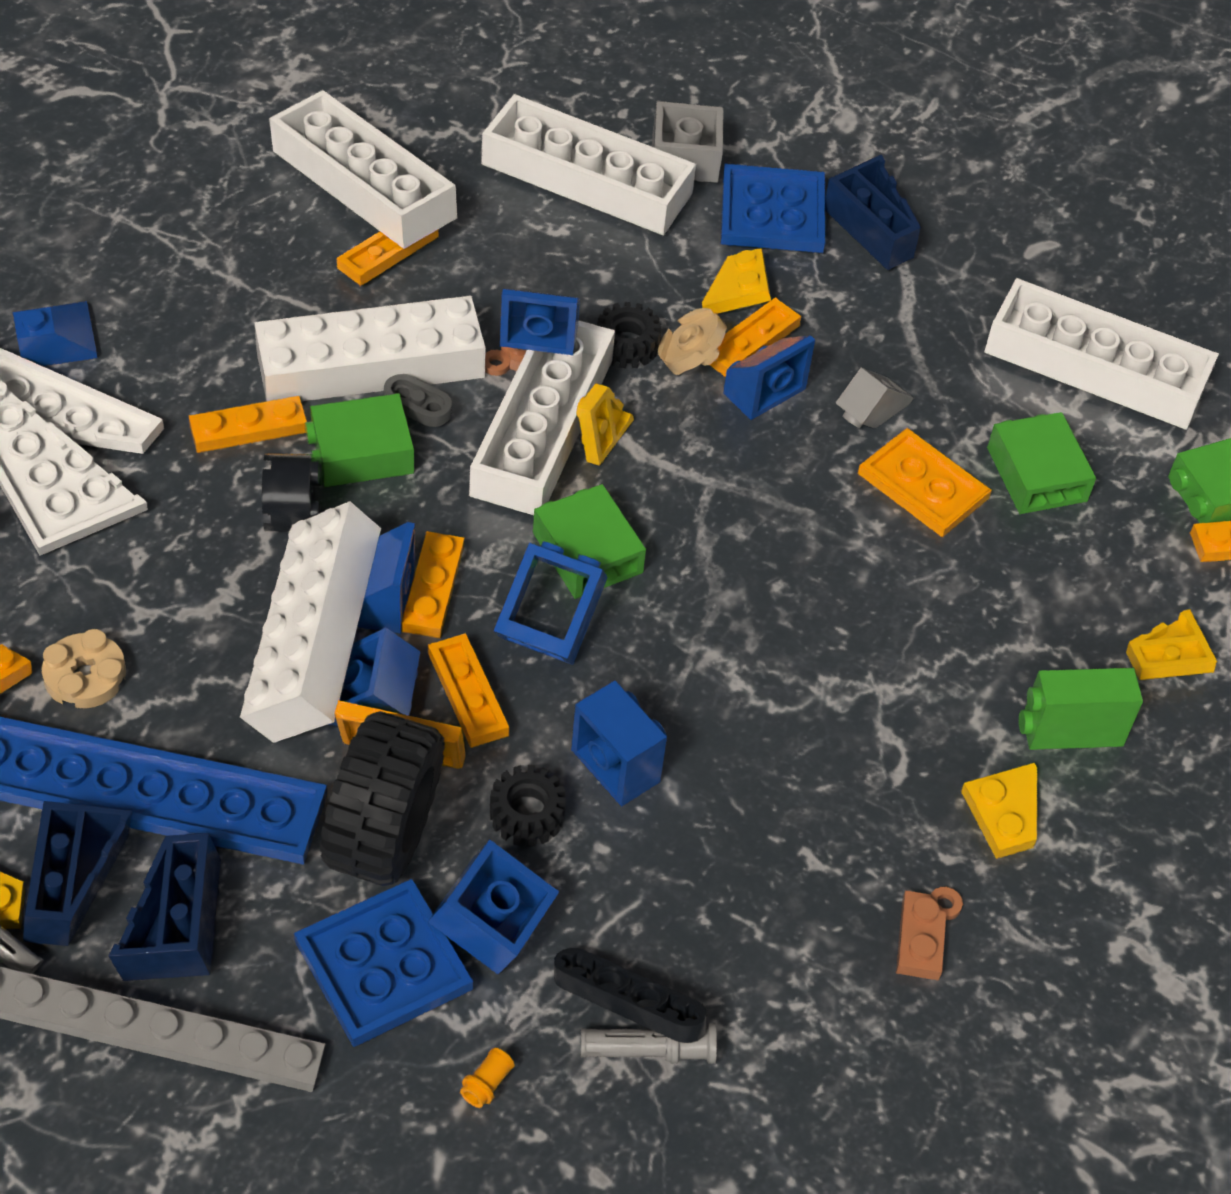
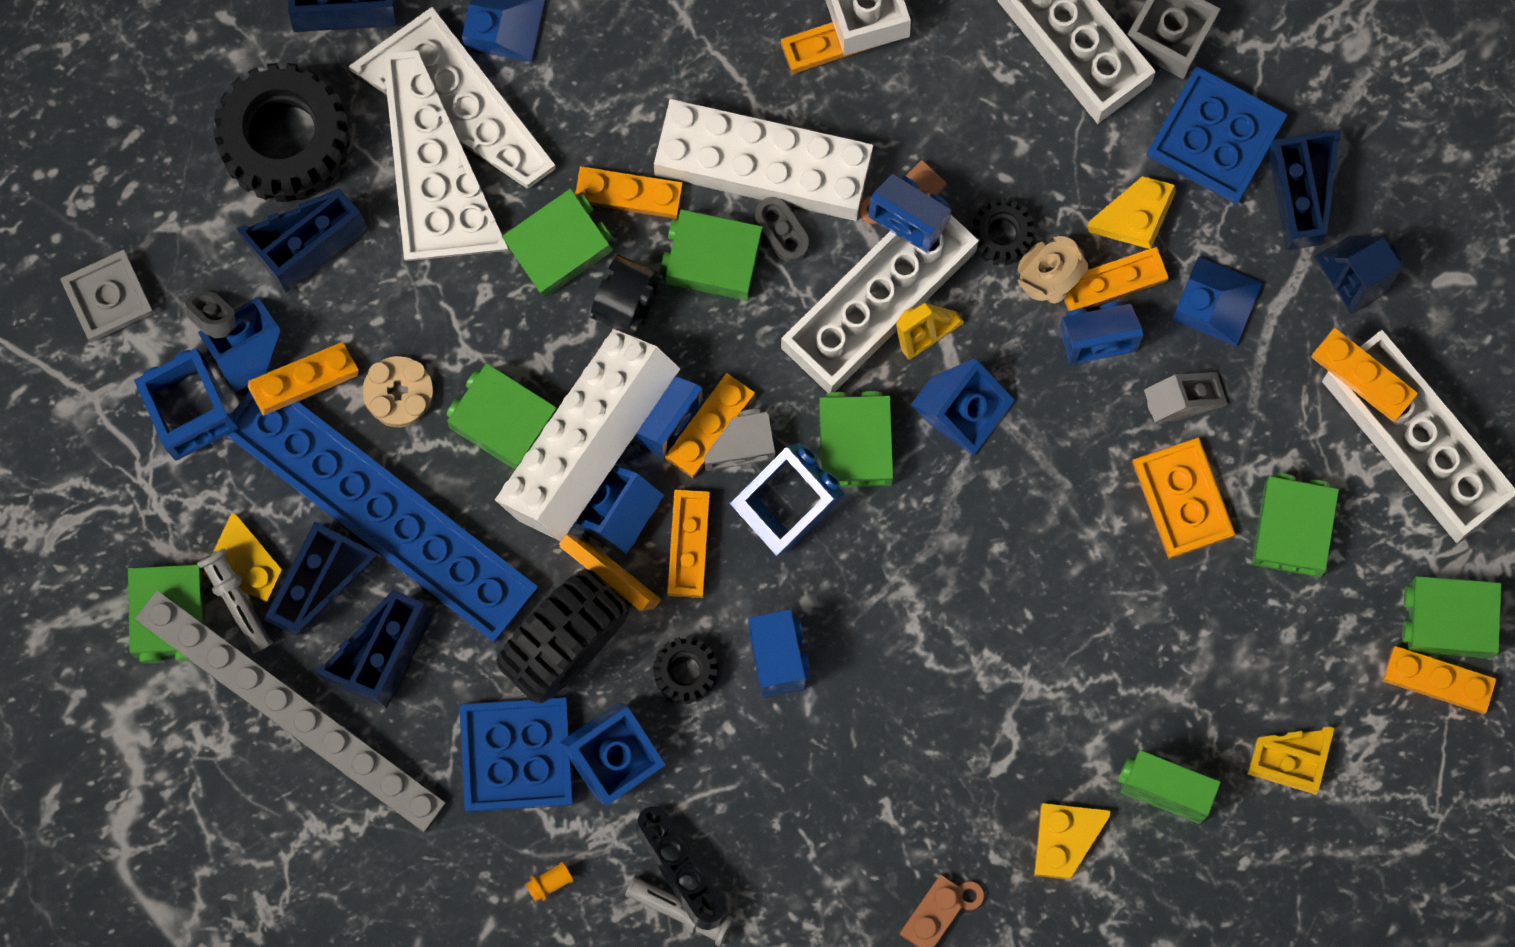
camera: 30 degrees right, 25 degrees up
none -> bright green brick [446,363,557,470]
none -> bright green brick [501,189,614,298]
none -> light grey slope [704,409,775,471]
none -> blue slope [911,359,1015,455]
none -> blue slope [1172,256,1262,346]
none -> light orange plate [1311,327,1418,423]
none -> dark blue wedge [1314,236,1403,314]

